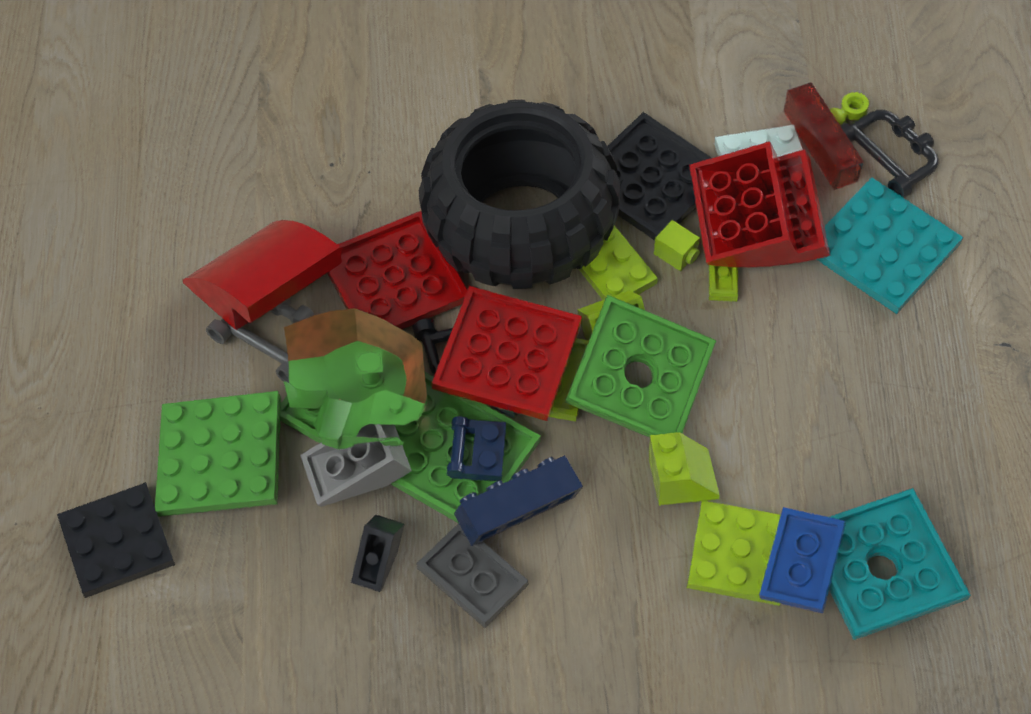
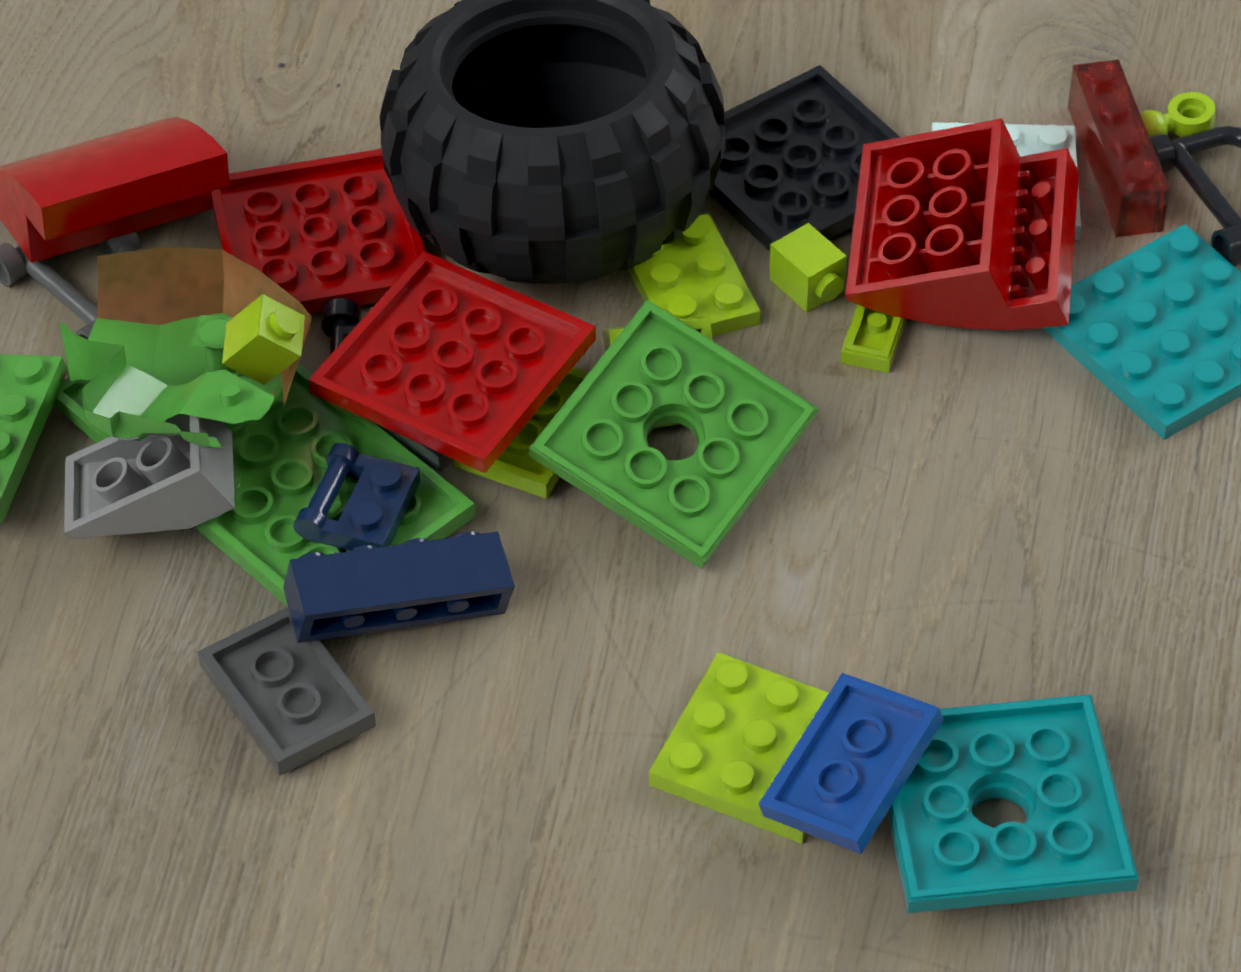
camera: 15 degrees right, 10 degrees down
black slope [351,515,405,592] -> none
lime slope [649,432,720,505] -> none
none -> lime brick [222,294,305,385]

